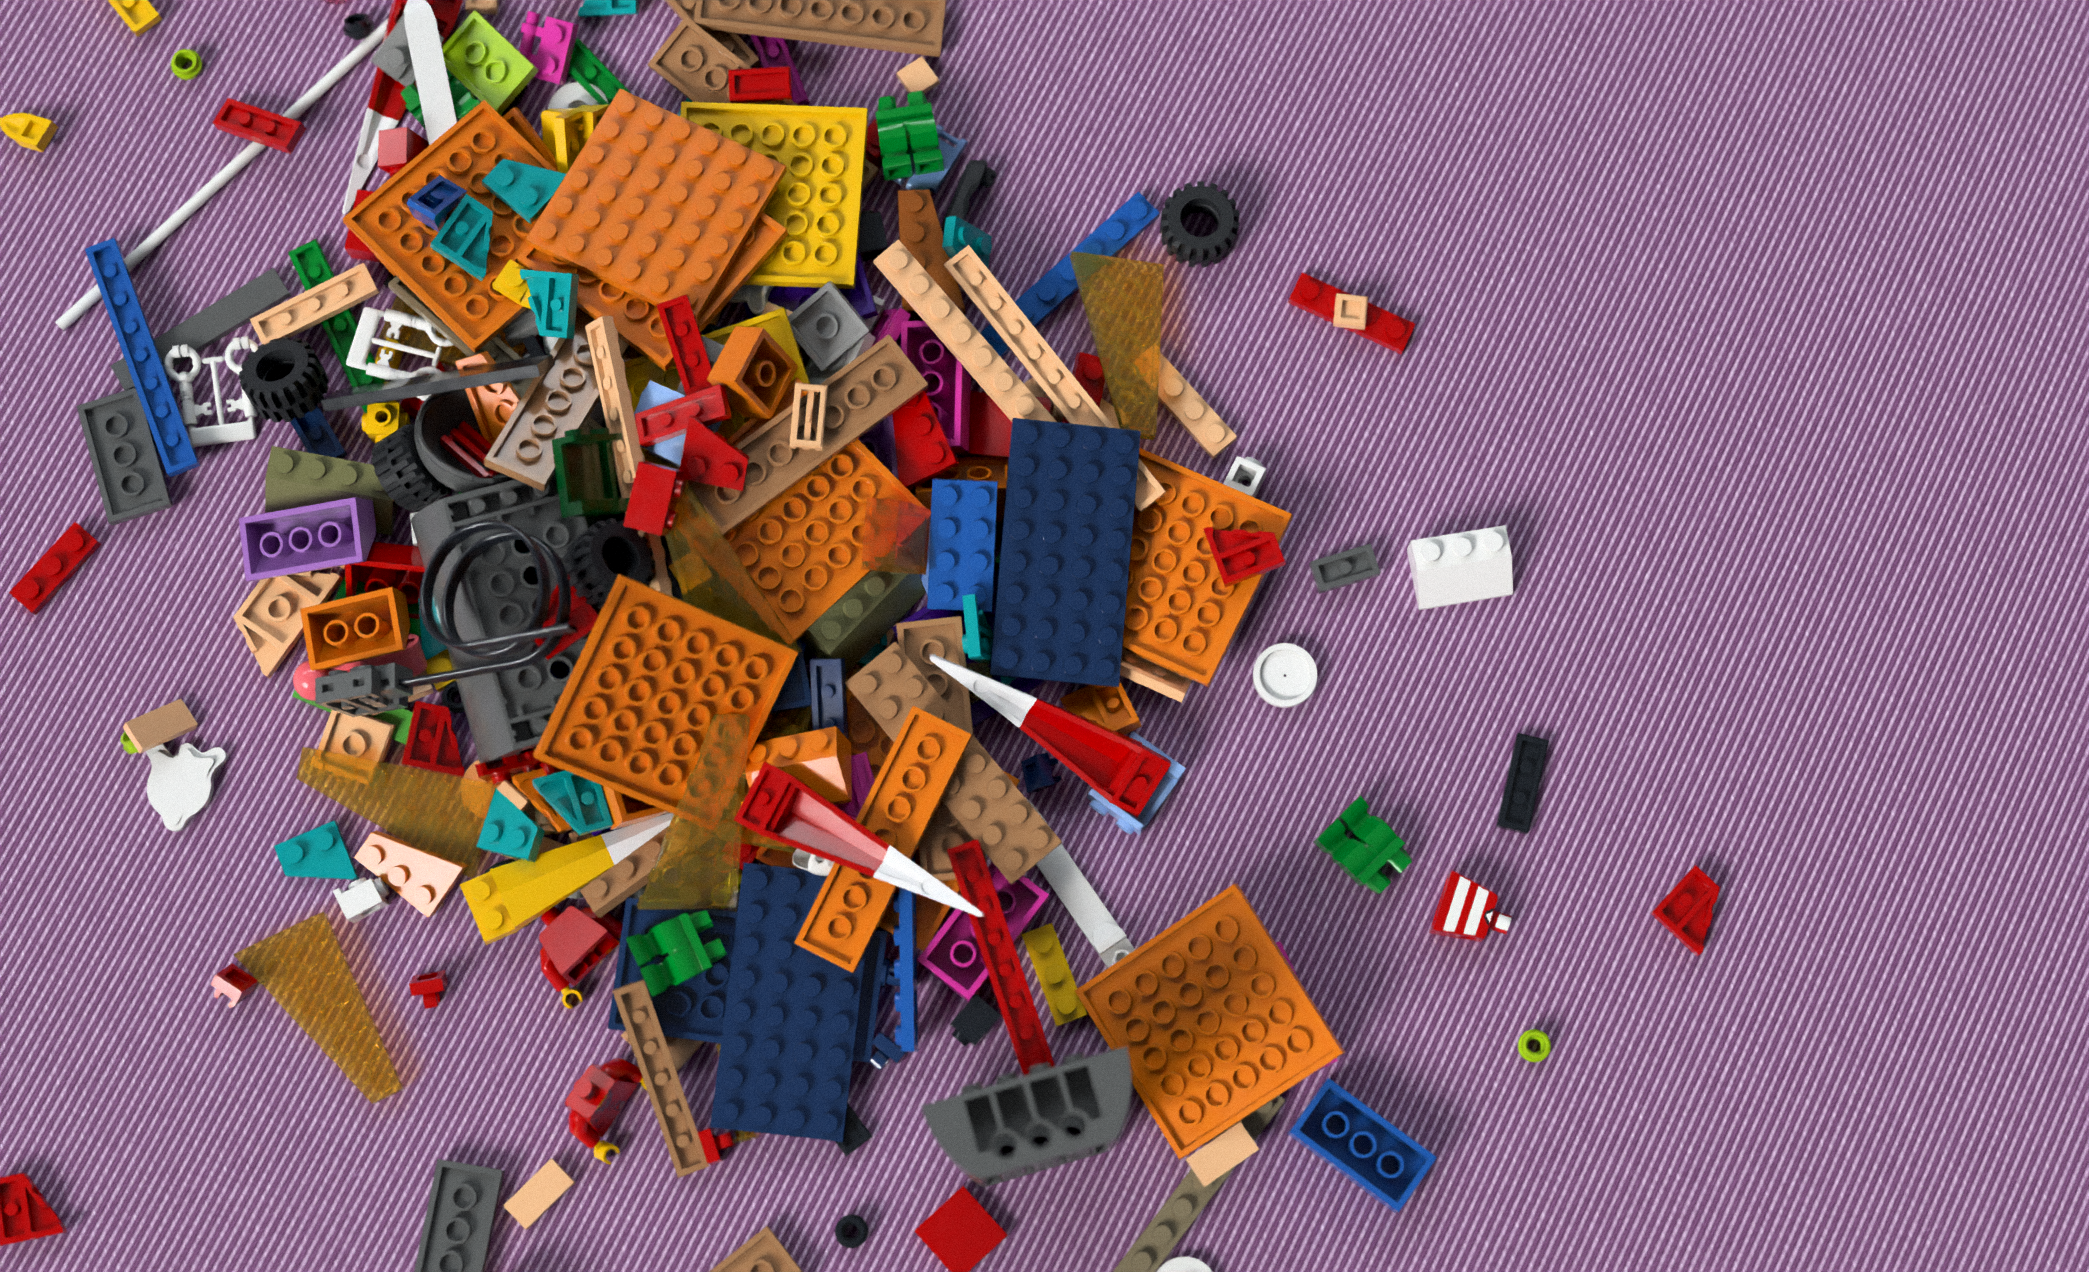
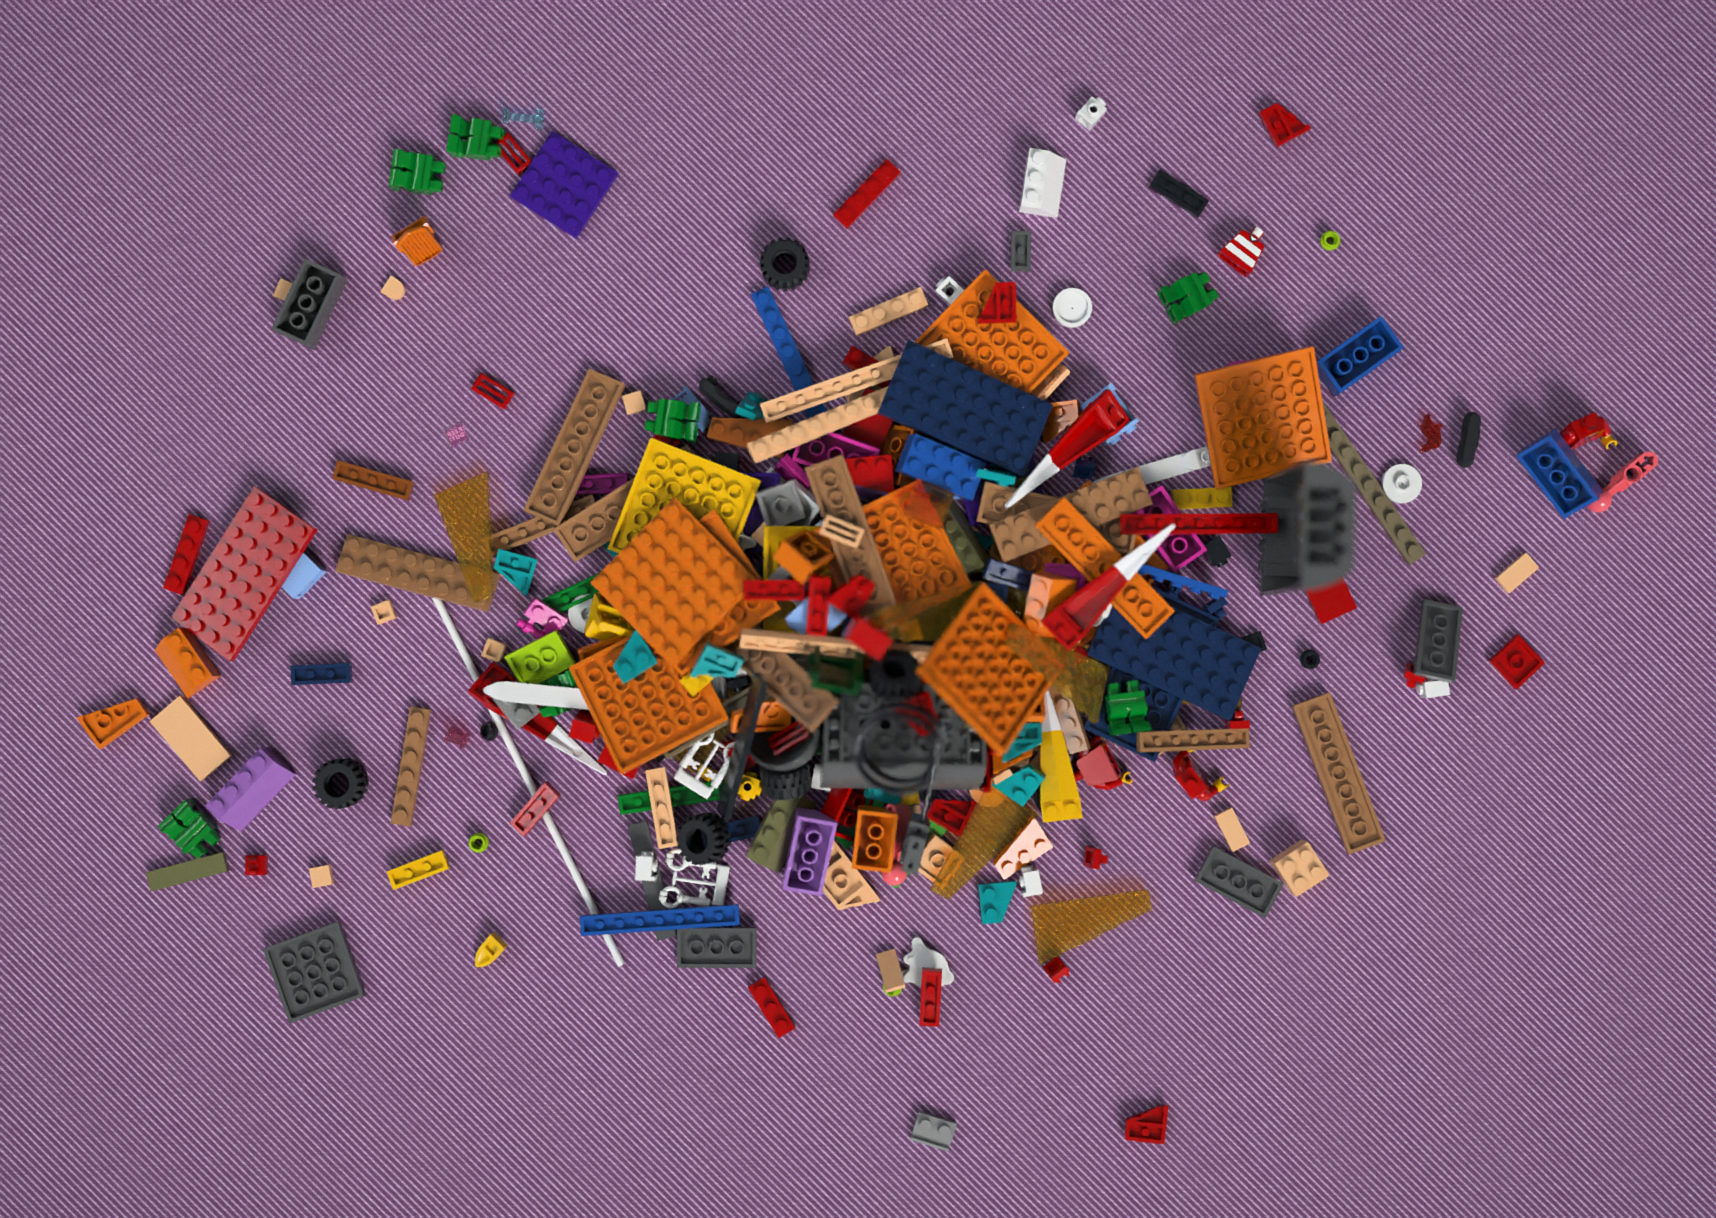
camera: 70 degrees left, 10 degrees up
blue slope [407,175,467,232] -> none
teal wing [430,194,493,281] -> none
red tile [728,66,793,103] -> none
clear yellow wing [1070,251,1164,440] -> none
light nougat tile [1185,1121,1259,1187] -> none
light nougat tile [1333,293,1368,330] -> none
none -> white brick [635,851,658,881]
none -> red plate [919,967,942,1027]
none -> white brick [1075,97,1107,131]

